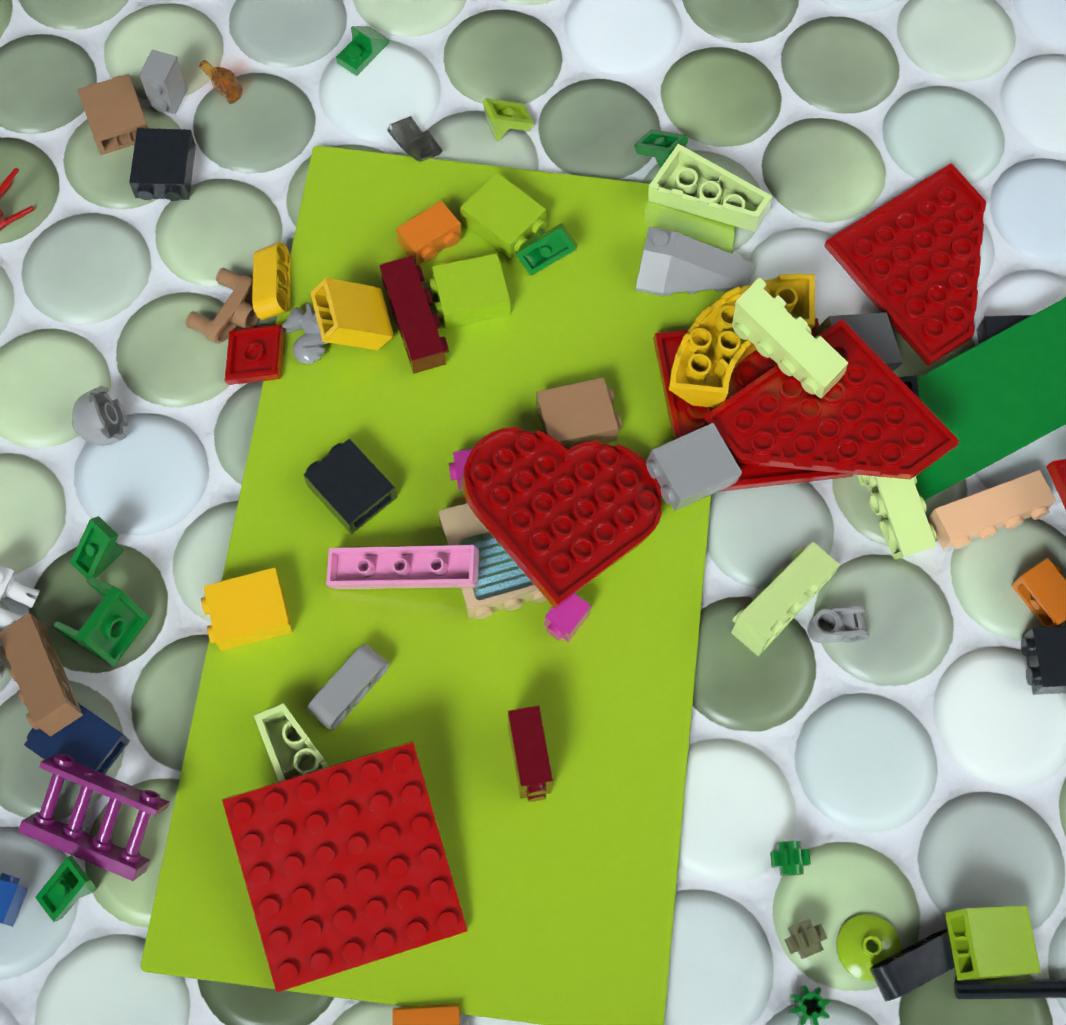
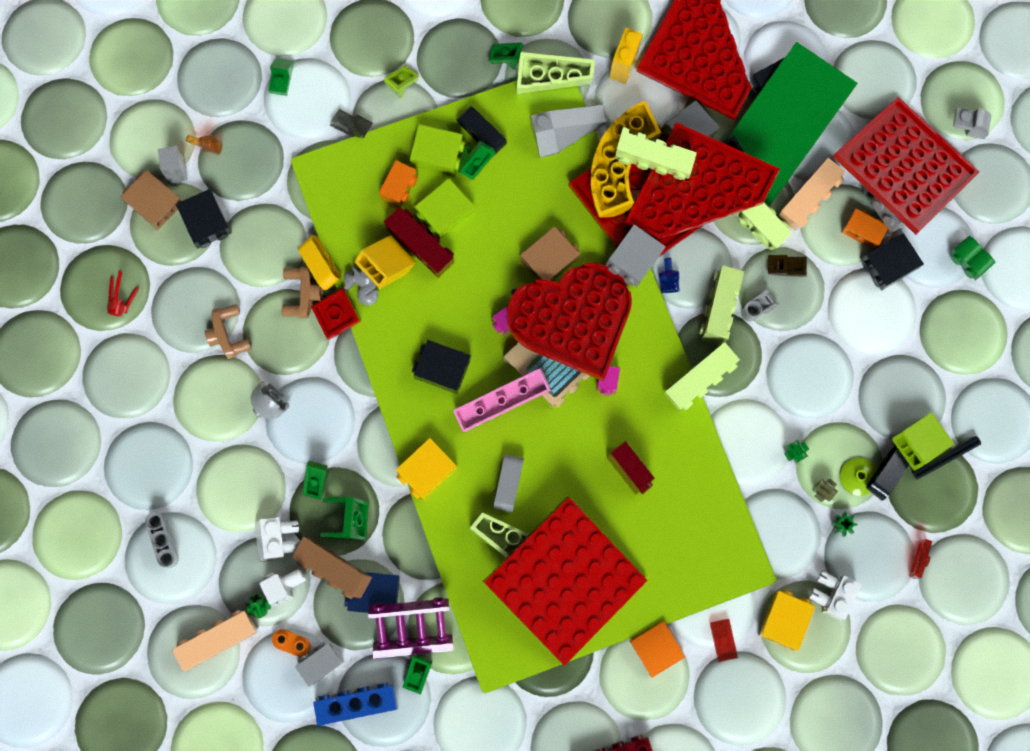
camera: 30 degrees left, 10 degrees up
none -> medium nougat connector [204,304,252,359]
none -> black beam [456,106,507,156]
none -> yellow brick [609,27,643,84]
none -> clear blue piece [658,258,680,293]
none -> yellowish green wedge [664,342,740,411]
none -> dark brown slope [768,255,807,277]

